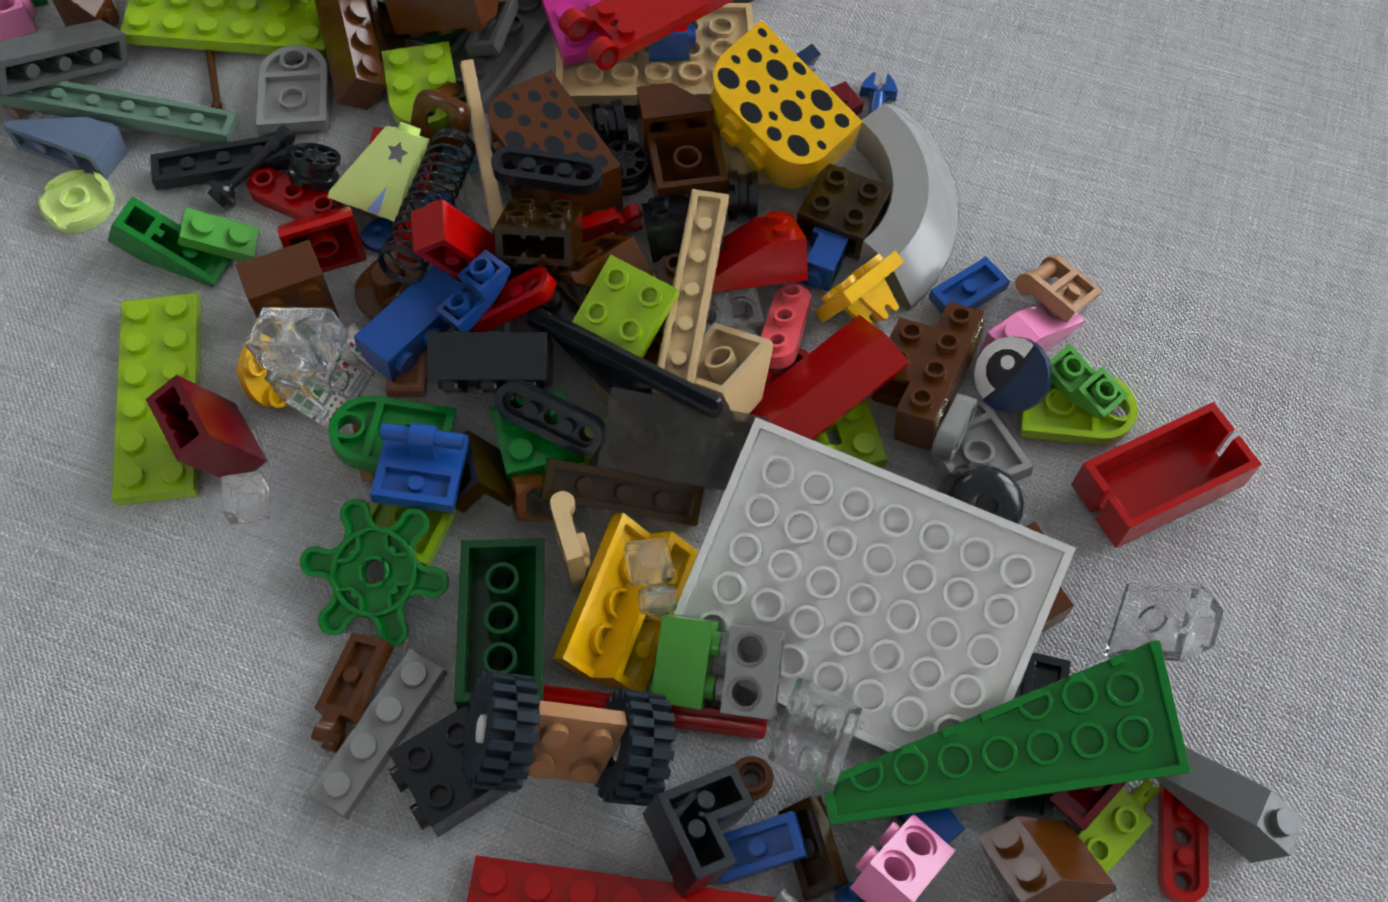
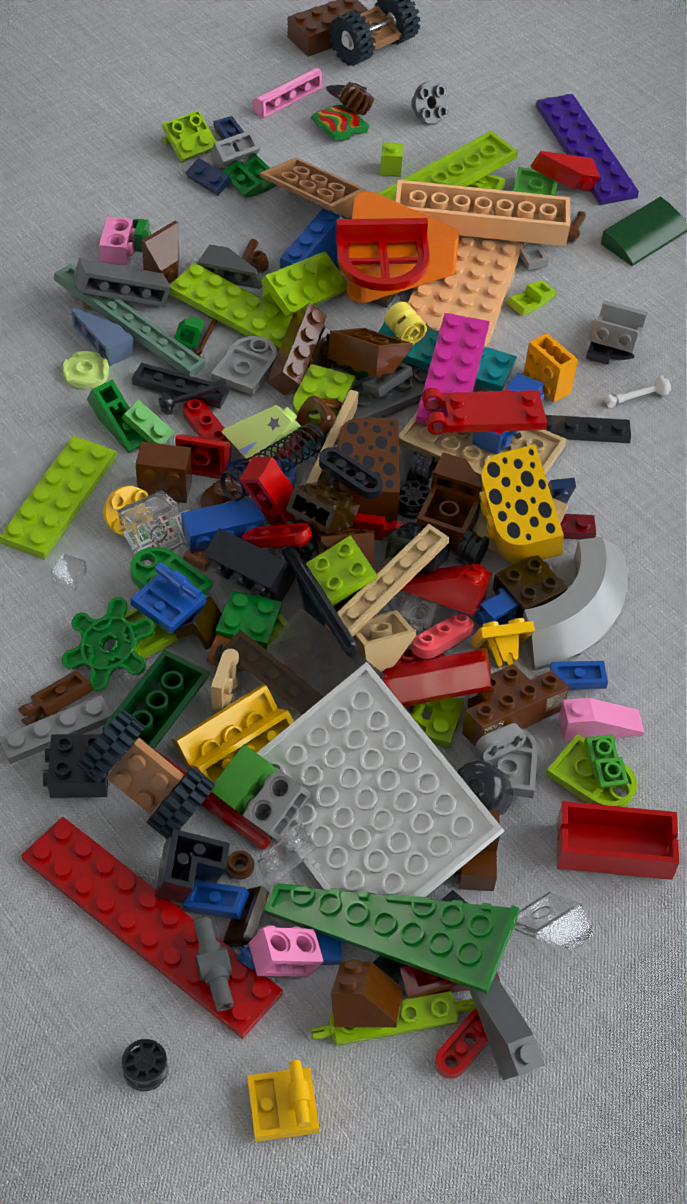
camera: 30 degrees right, 10 degrees down
dark red brick [146,374,267,485] -> none
clear brick [245,307,349,372] -> none
black wheel [287,143,341,191] -> none
blue slope [435,250,511,332] -> none
black plate [495,380,608,456] -> none
clear plate [624,537,677,618] -> none
blue bar [859,72,898,115] -> none
tile [974,336,1052,413] -> none
medium nougat plate [1015,254,1103,323] -> none
none -> green rock [175,317,204,348]

